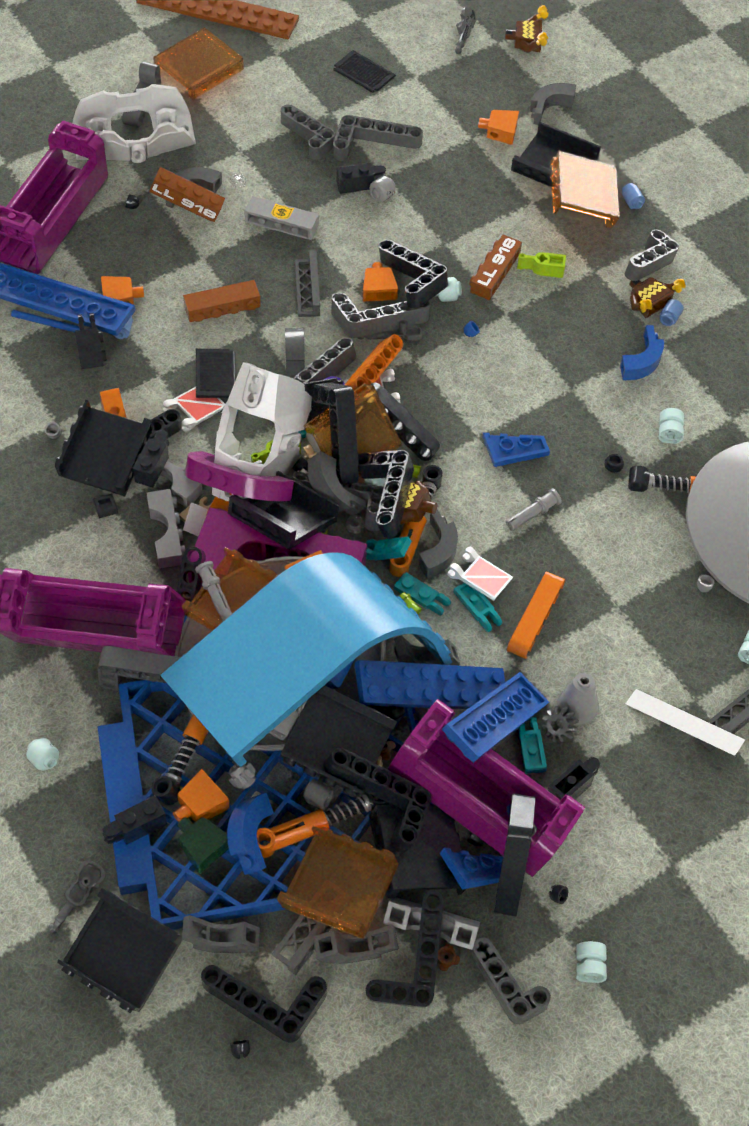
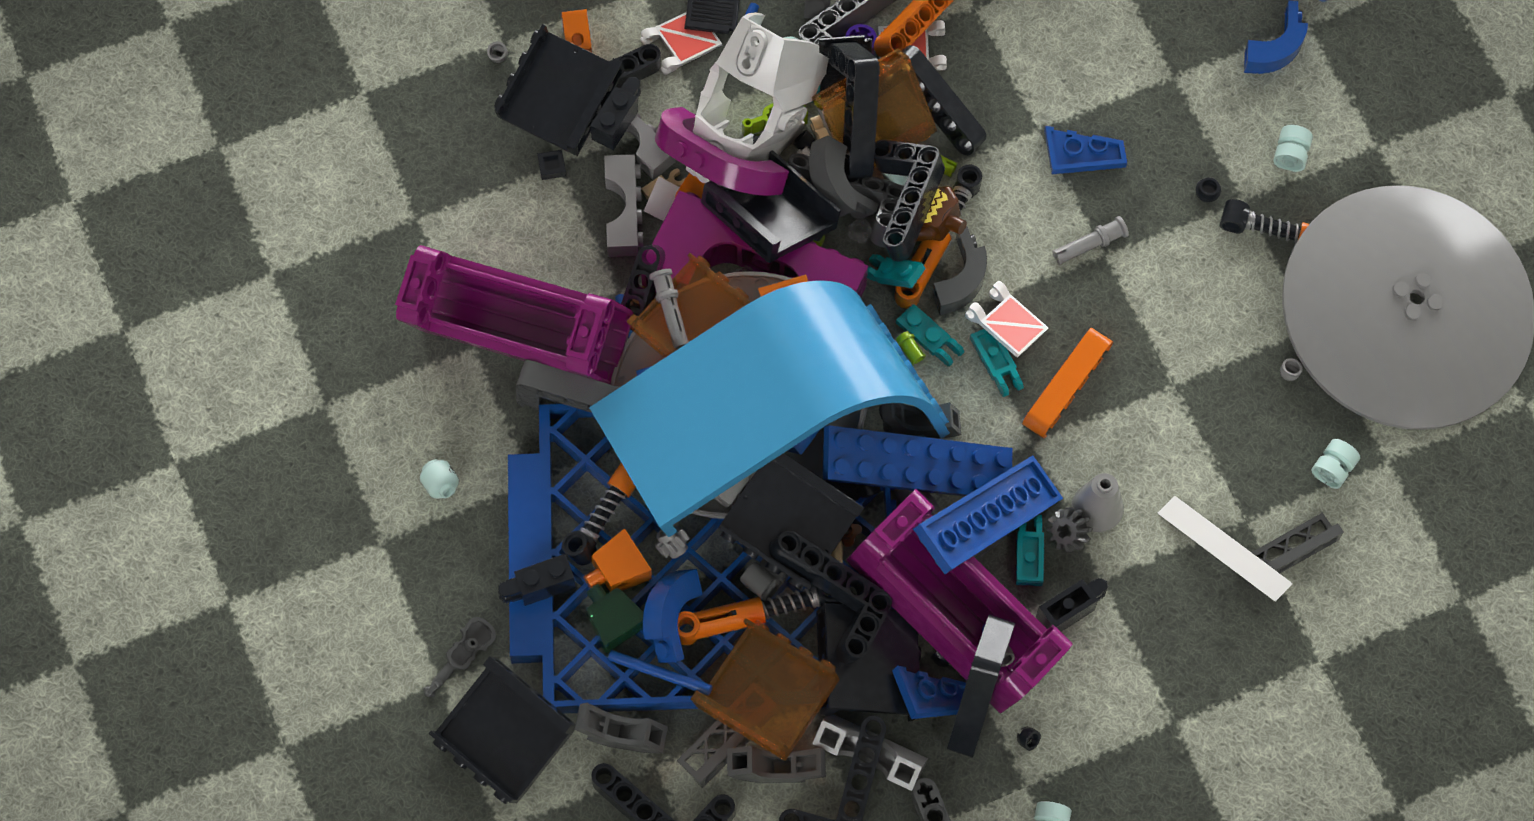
camera: 10 degrees right, 10 degrees up
reddish brown plate [433,944,460,971] -> none
none -> blue bar [608,650,712,696]

